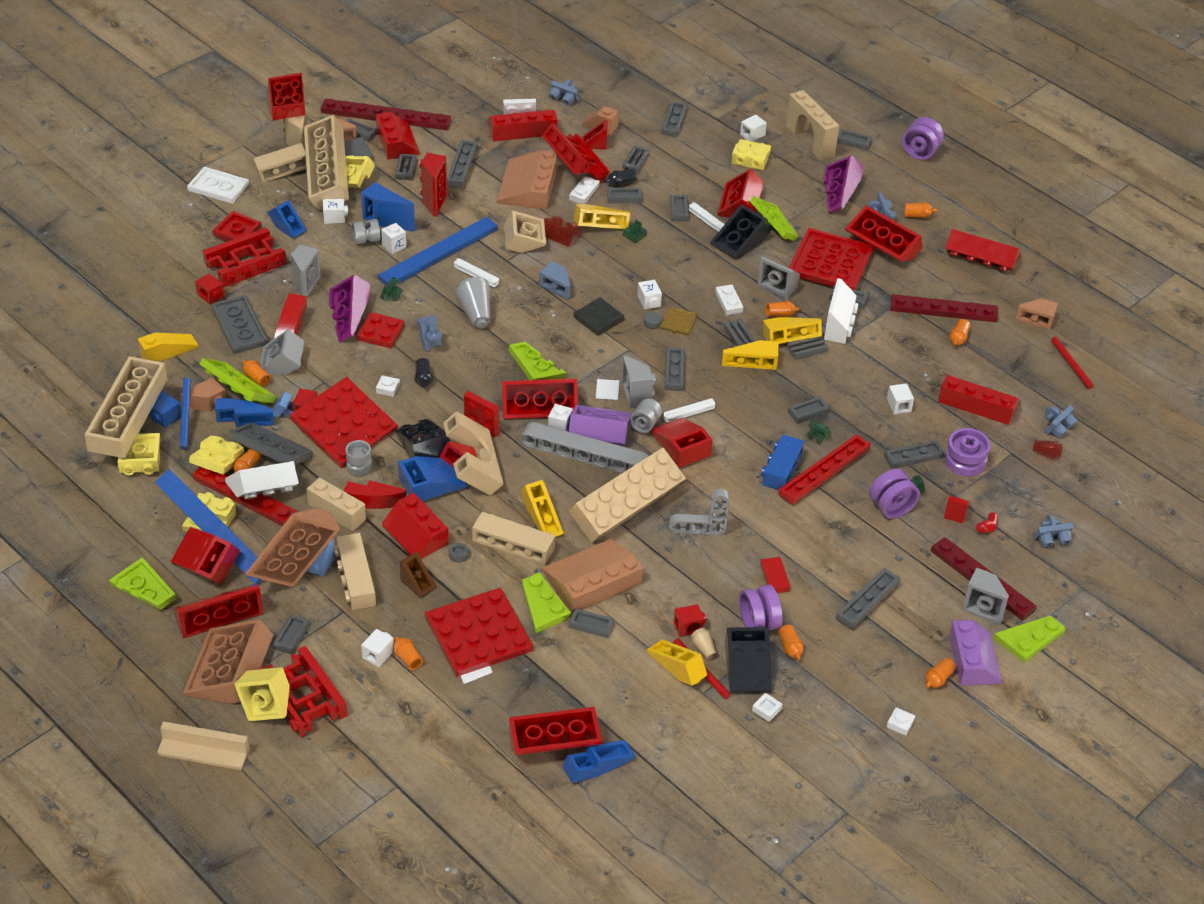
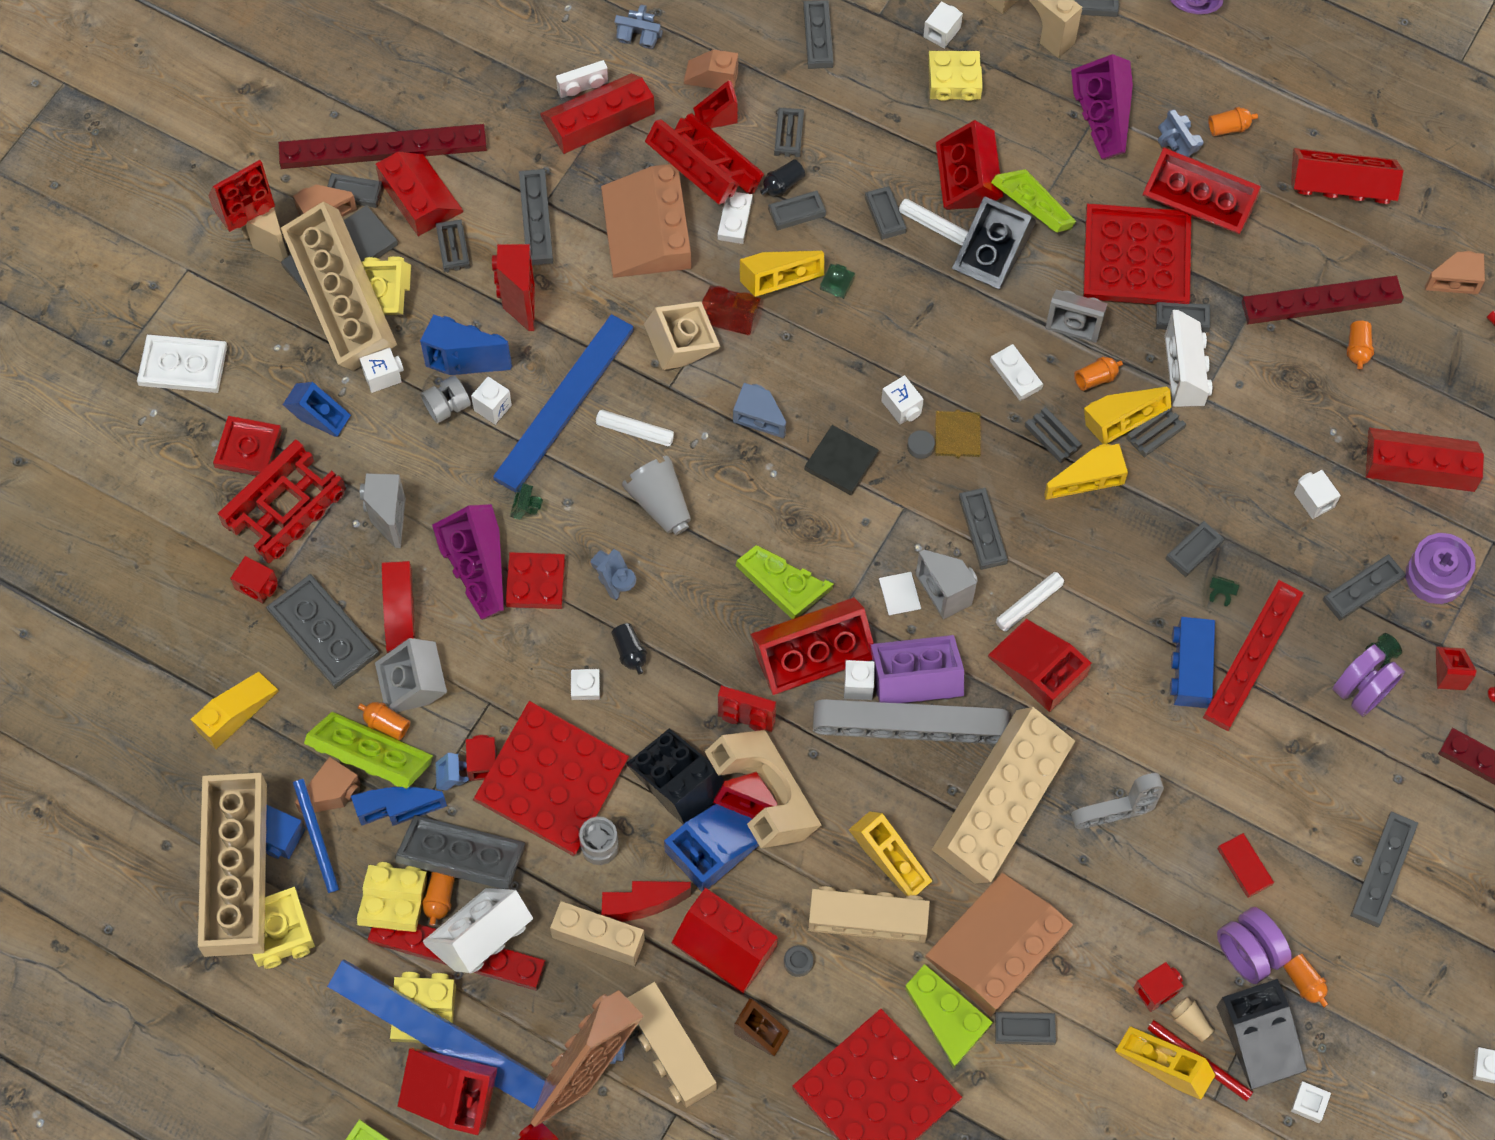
camera: 15 degrees left, 20 degrees up
tan brick [253,143,307,183] -> none
light grey wheel [630,398,662,433] -> none

